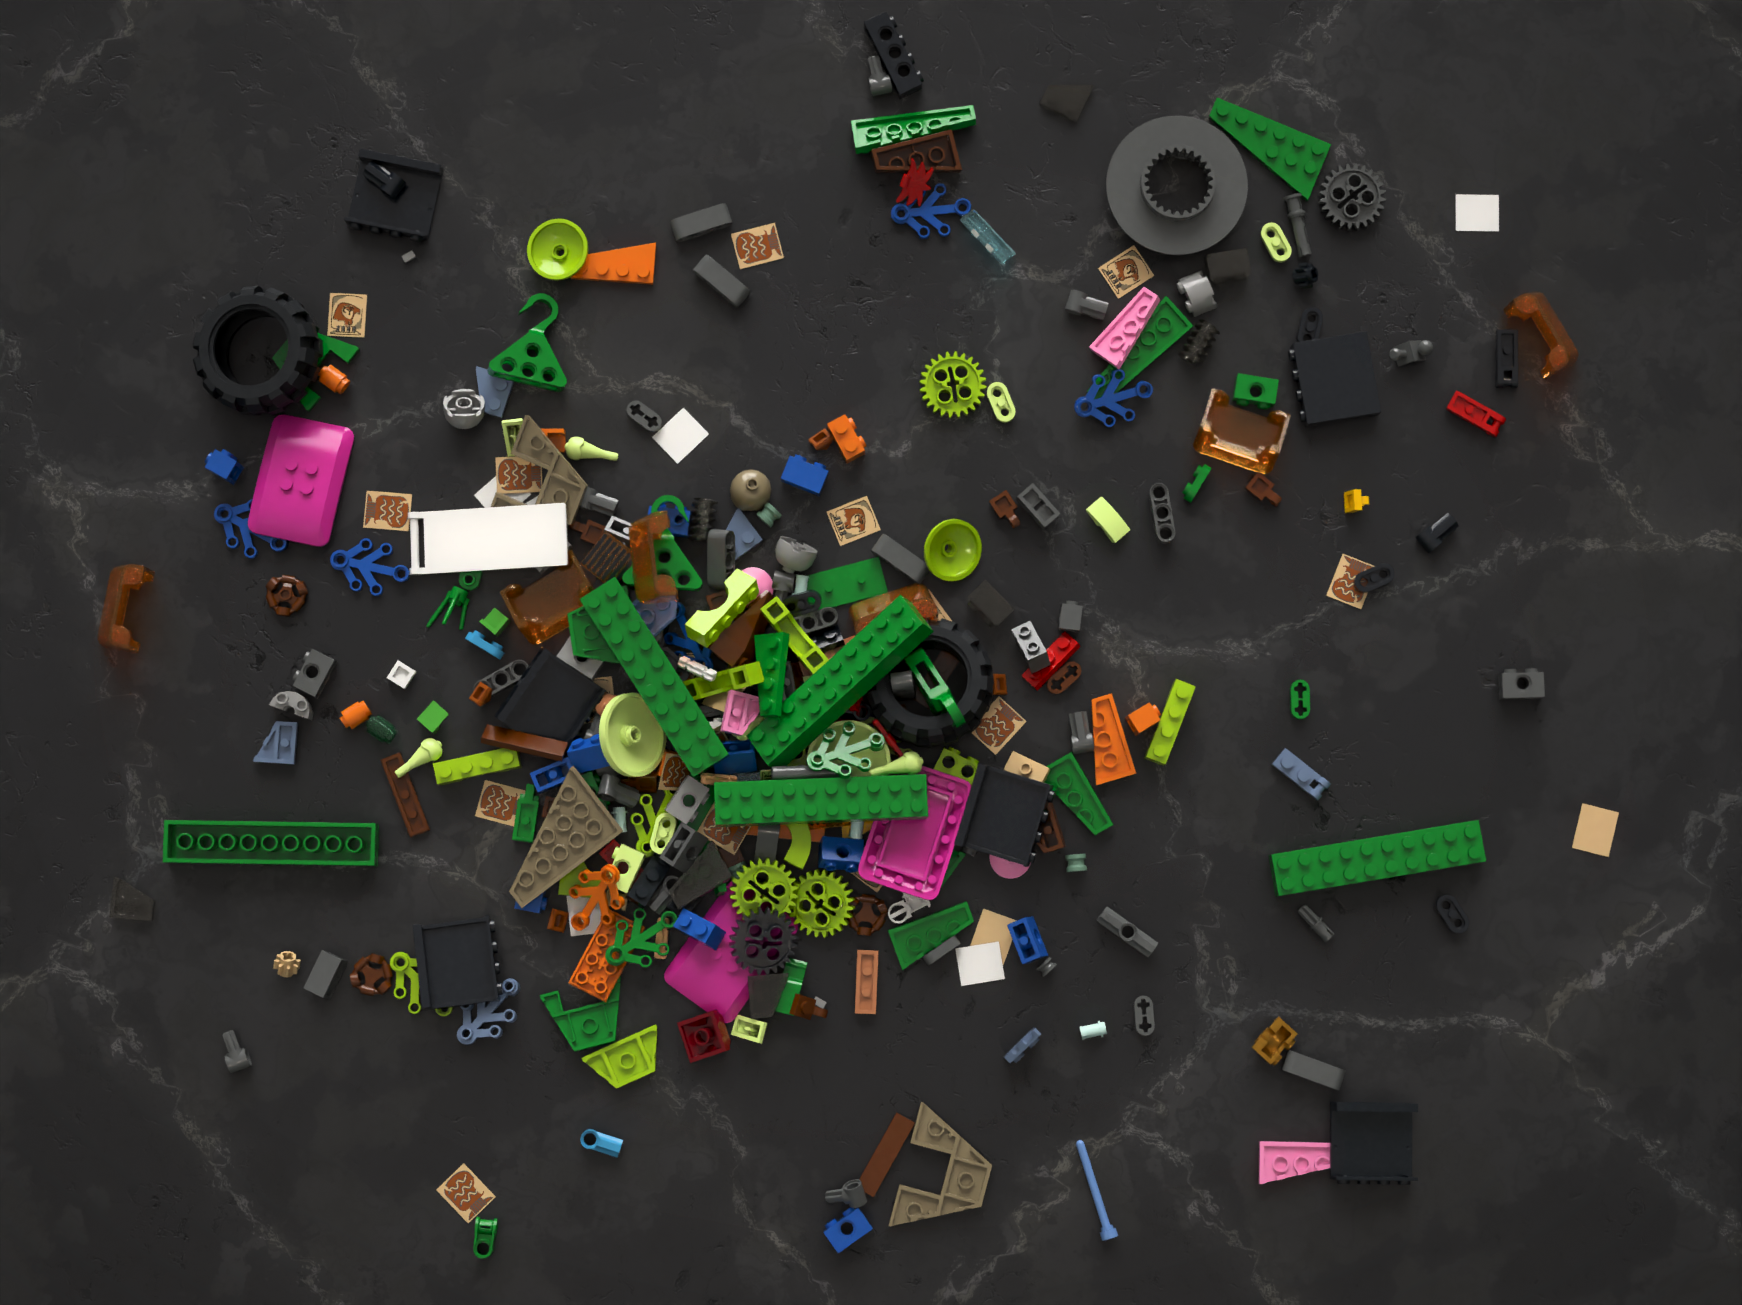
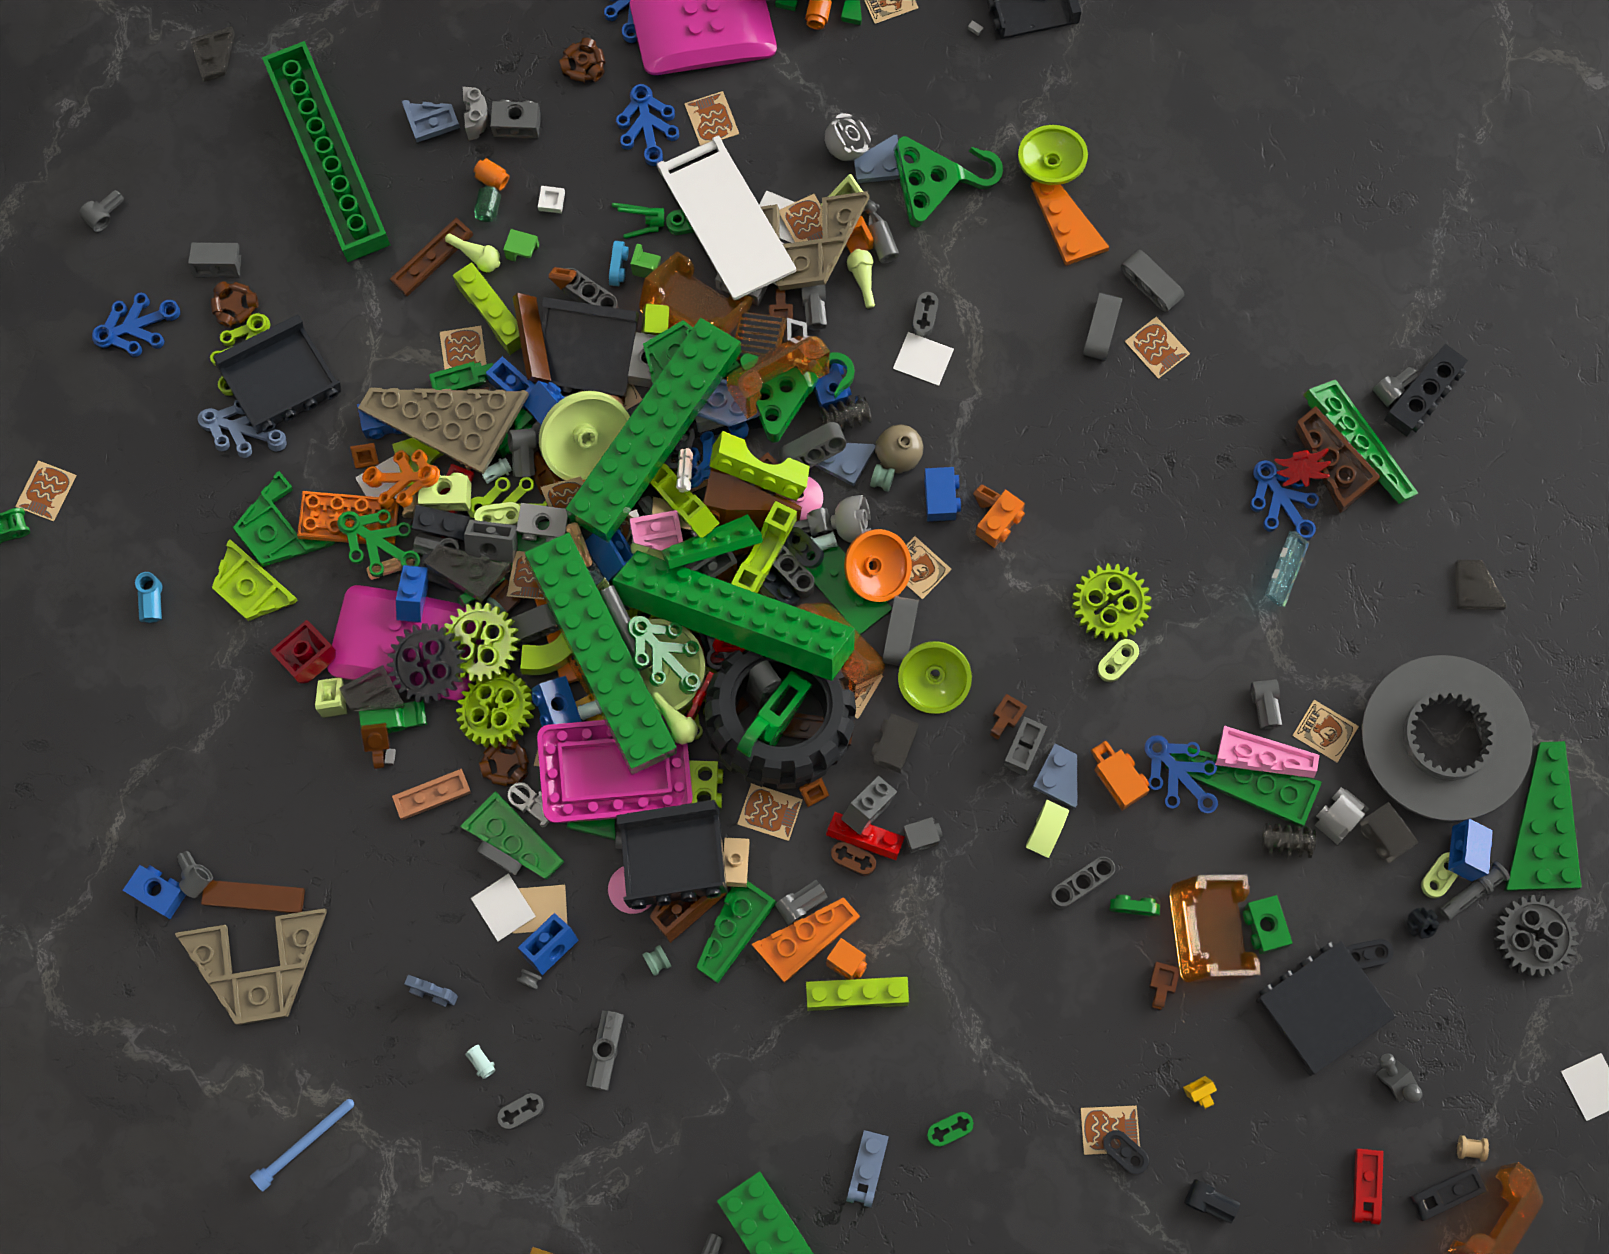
camera: 70 degrees right, 10 degrees down
tan gear [273,951,301,977] -> none
none -> blue plant [92,292,180,357]
none -> lime panel [641,304,669,335]
none -> orange dish [844,529,912,602]
none -> dark grey wheel [863,199,900,263]
none -> sand blue wing [1032,744,1077,810]
none -> orange brick [1091,741,1149,810]
none -> brick [1448,819,1493,882]
none -> tan bush [1457,1135,1489,1162]

